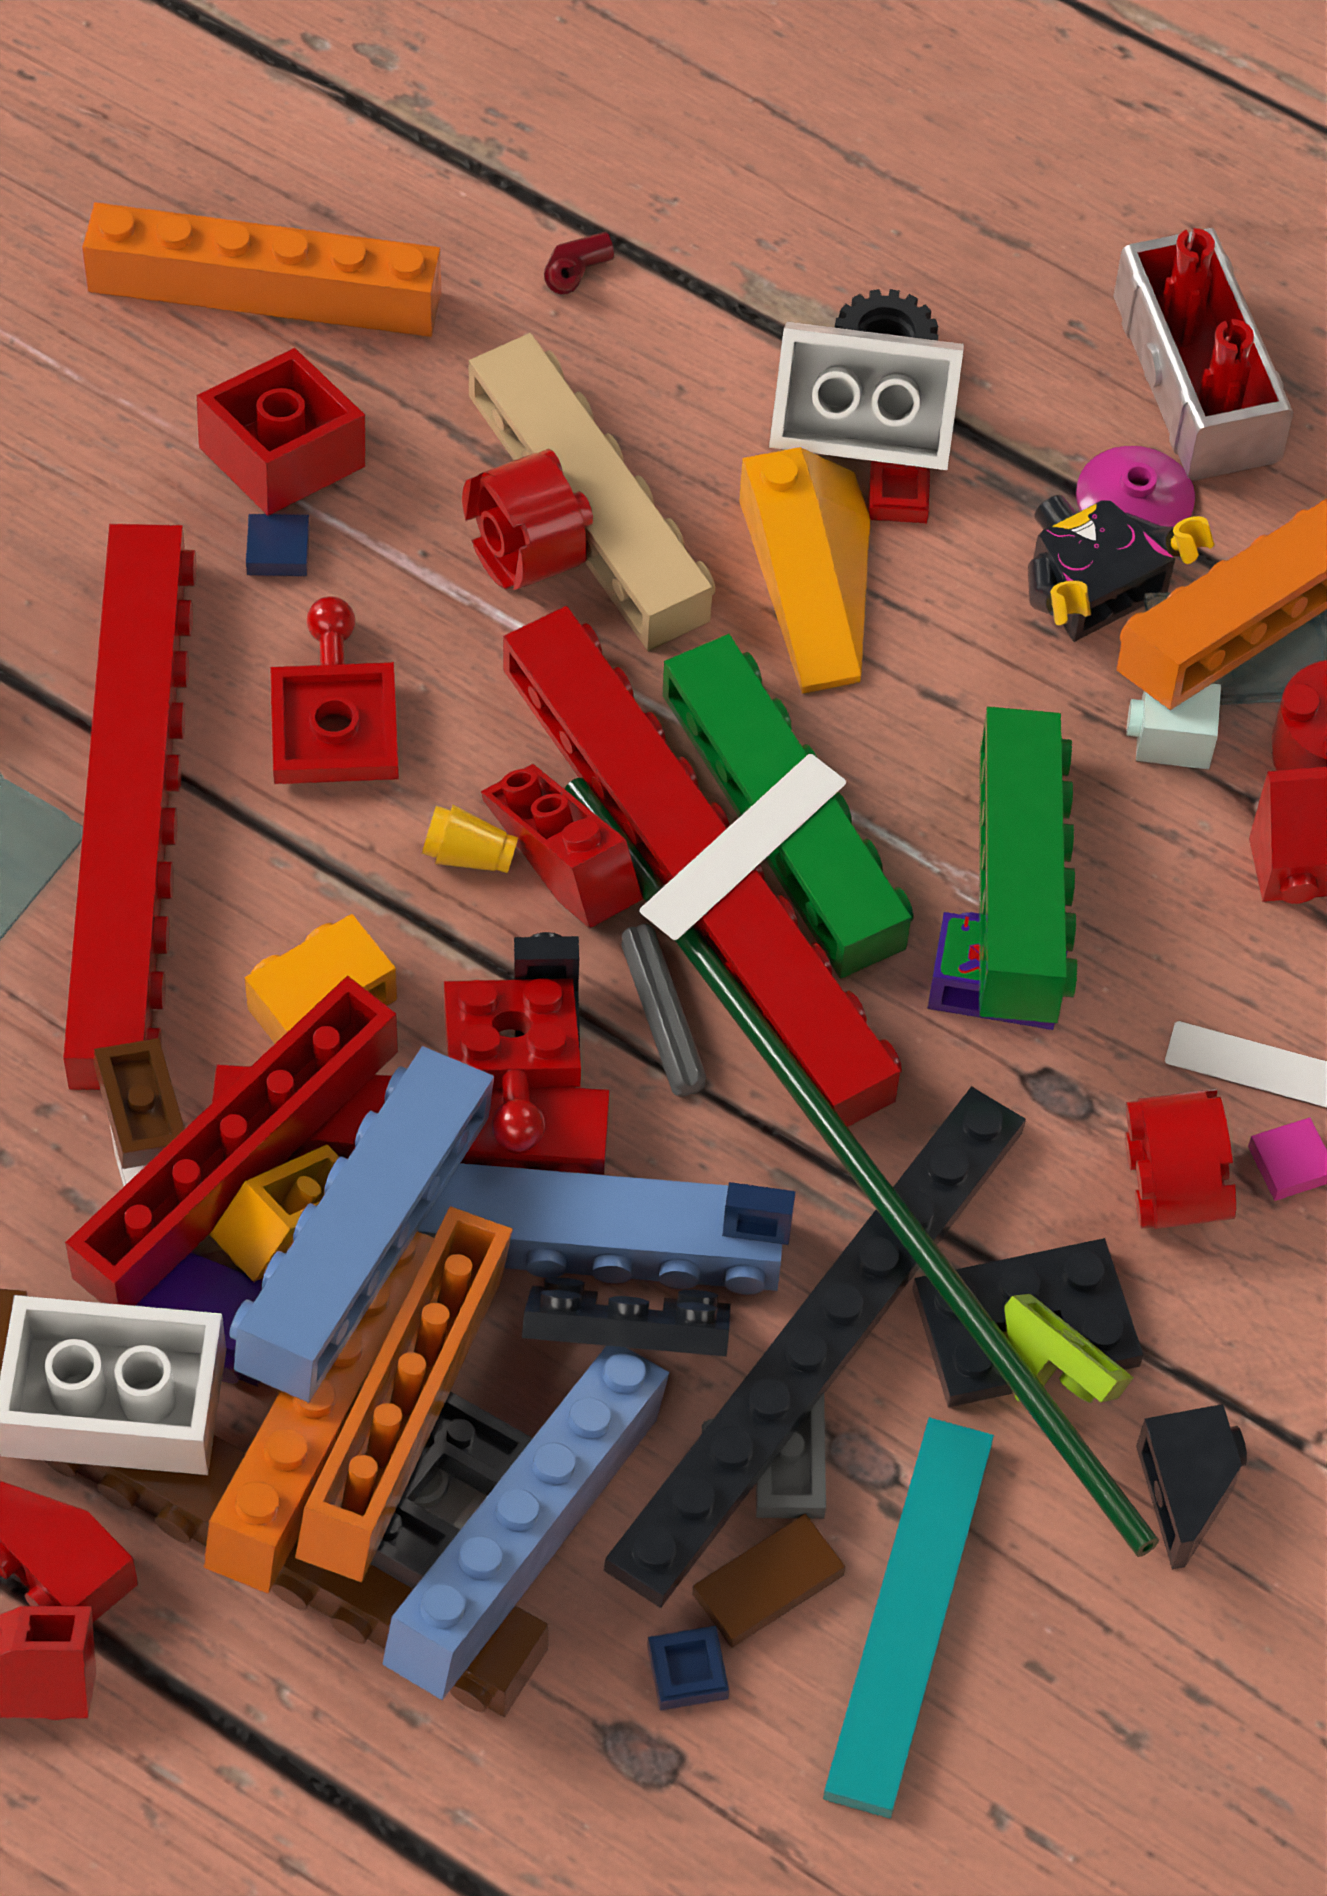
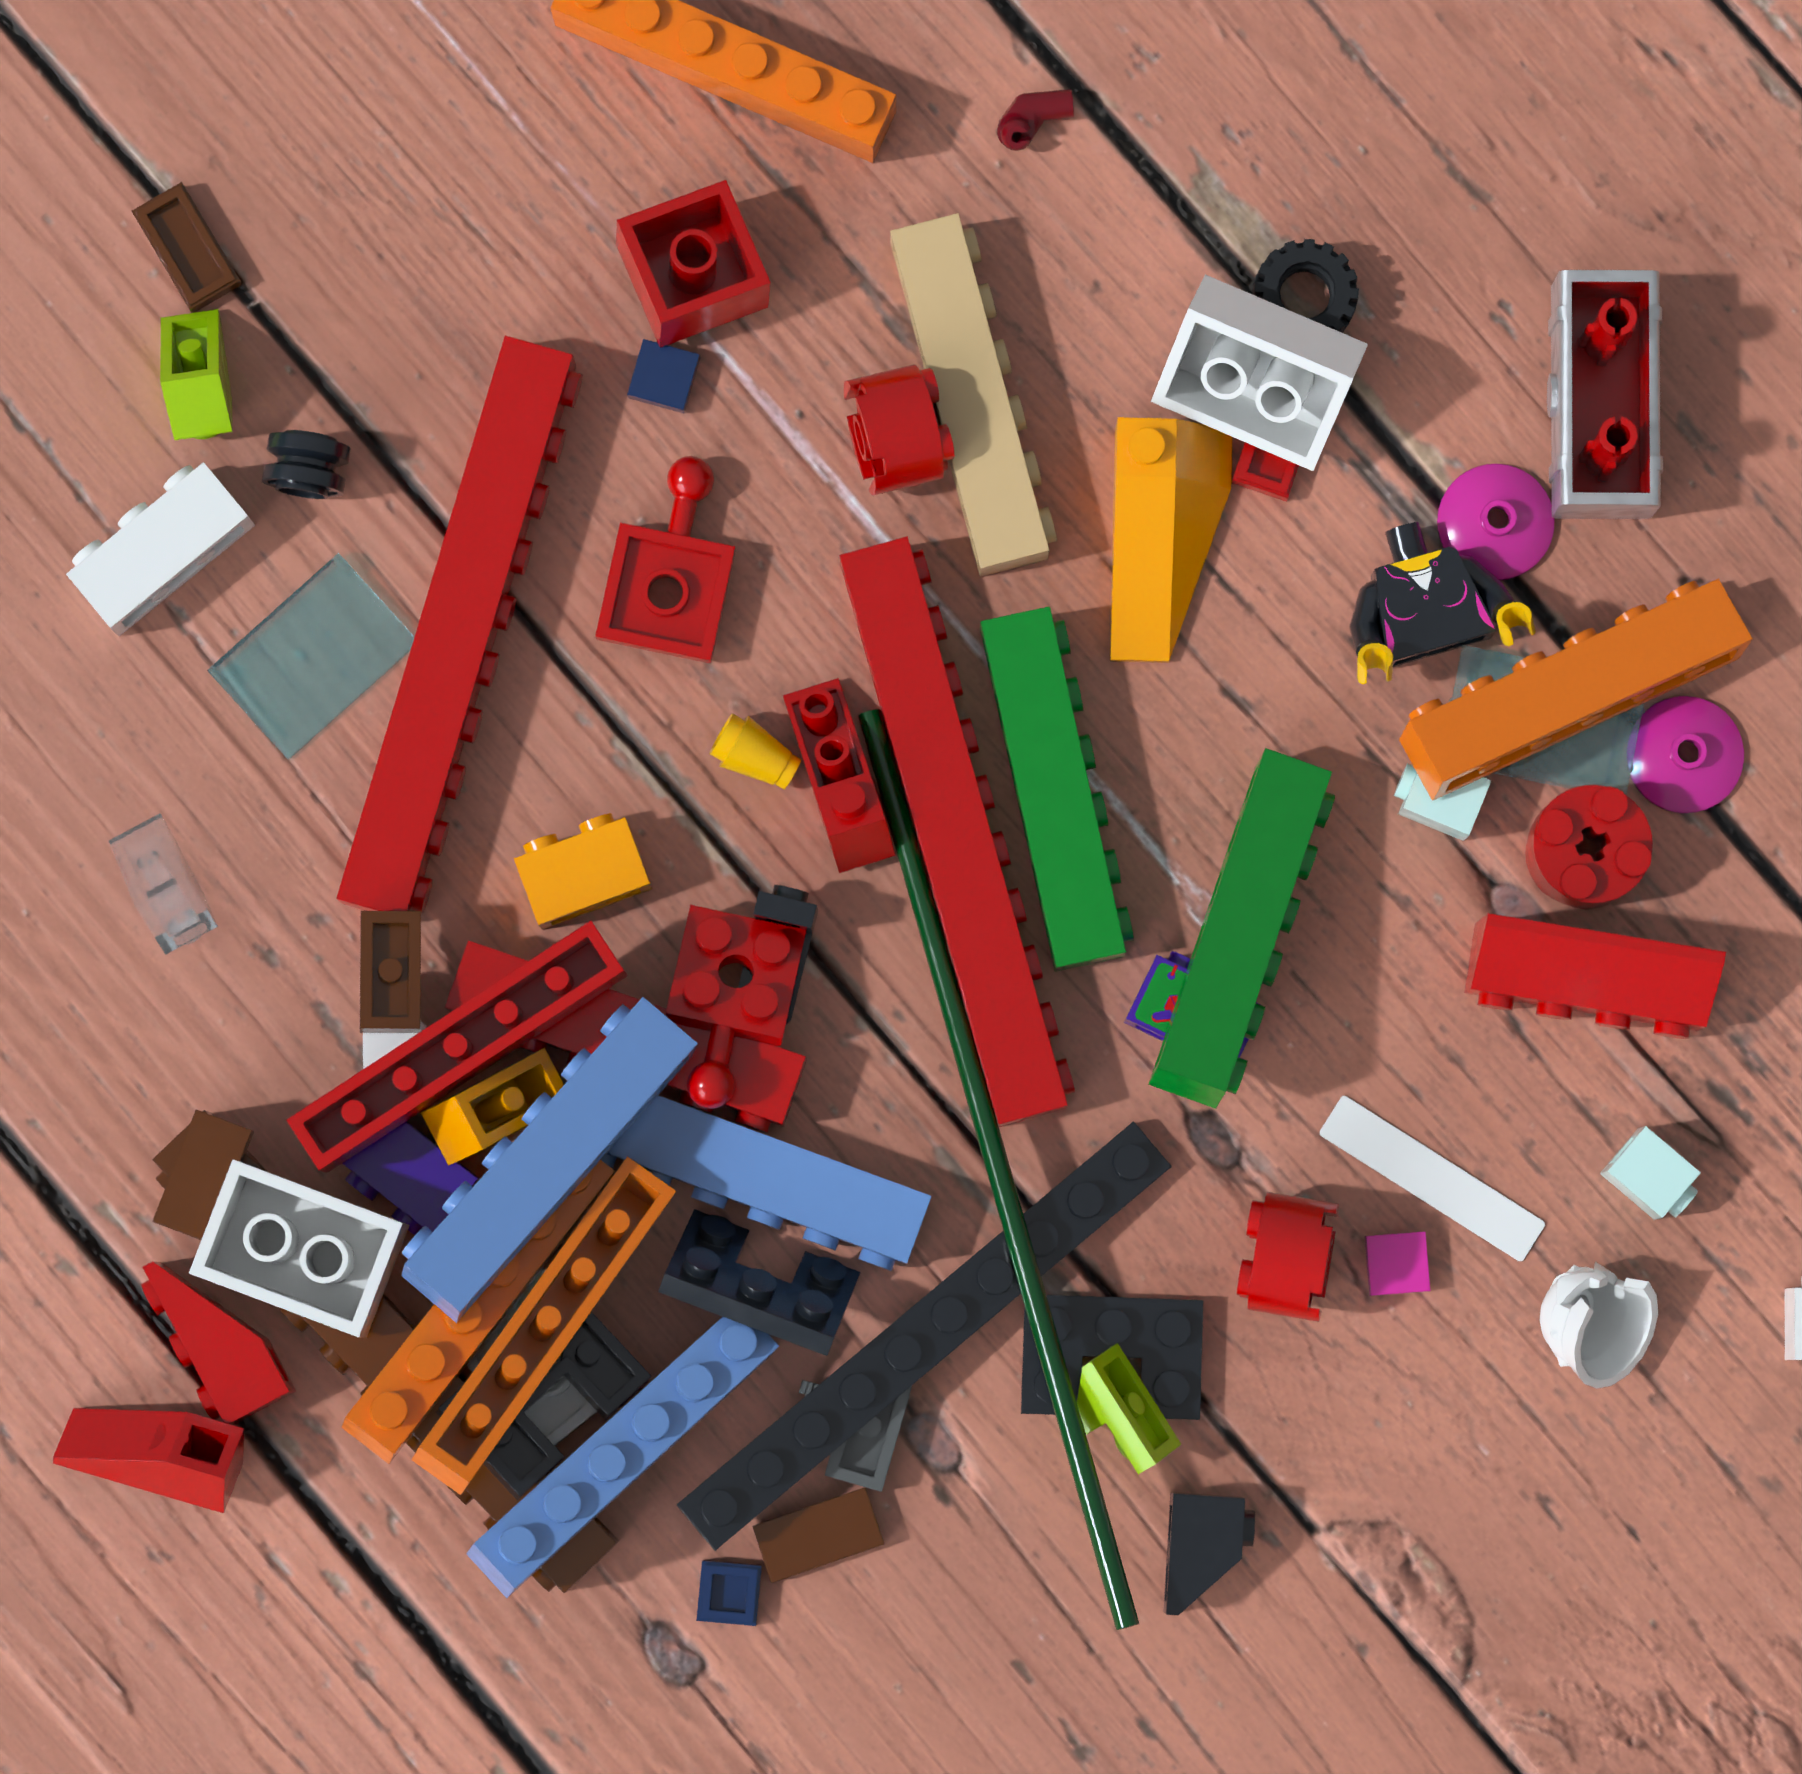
camera: 20 degrees right, 25 degrees up
dark grey axle [621,924,706,1097] -> none
white sticker [640,754,846,940] -> none
dark blue tile [722,1182,796,1245] -> none
teal tile [823,1417,994,1819] -> none

